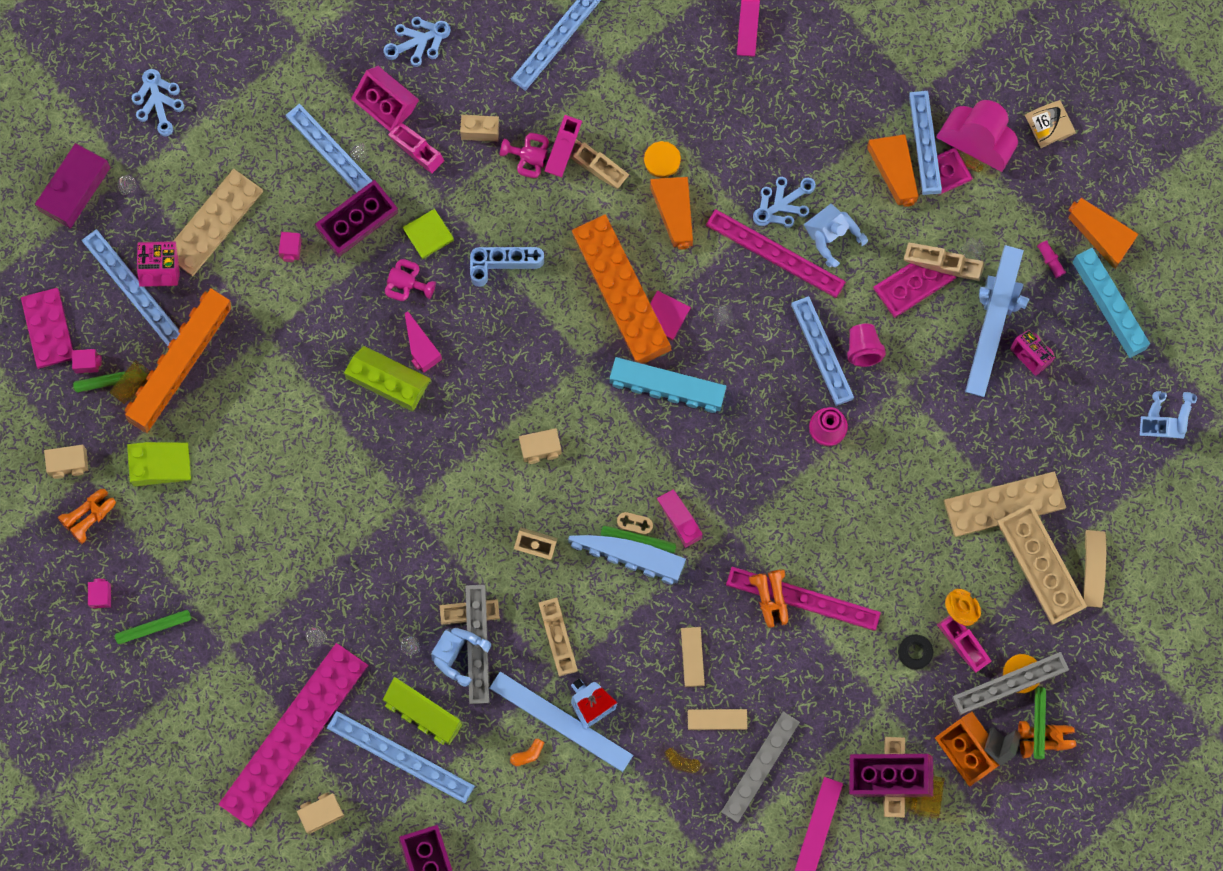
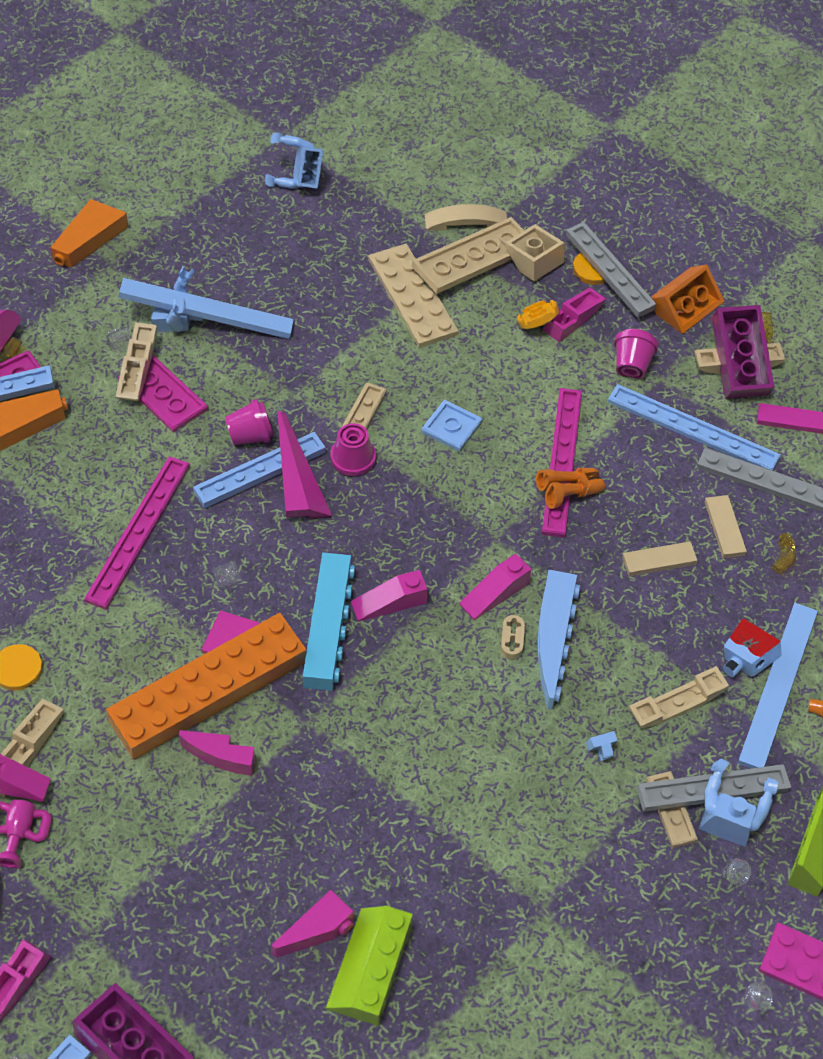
camera: 100 degrees left, 20 degrees down
dark pink piece [385,259,436,301] -> none
lime tile [402,209,454,259] -> none
light blue beam [470,247,544,287] -> none
tan brick [514,527,558,560] -> none
tan brick [519,428,562,464] -> none
bright green axle [601,526,676,554] -> none
orange slope [650,177,693,250] -> none
light blue plant [753,177,816,228] -> none
light blue torso [804,204,868,268] -> none
black tyre [898,634,934,670] -> none
dark grey panel [984,727,1021,766] -> none
dark pink slope [1010,330,1055,376] -> none
orange piece [1018,721,1076,758] -> none
bright green axle [1034,687,1046,760] -> none
dark pink pin [1037,240,1066,279] -> none
medium azure brick [1072,248,1150,358] -> none
none -> dark pink slope [179,730,255,776]
none -> dark pink wedge [277,411,331,519]
none -> tan tile [342,382,387,429]
none -> dark pink slope [351,570,428,622]
none -> light blue tile [421,400,483,452]
none -> tan slope [505,224,564,281]
none -> light blue tile [585,731,618,761]
none -> light blue tile [608,384,781,471]
none -> dark pink piece [614,329,659,379]

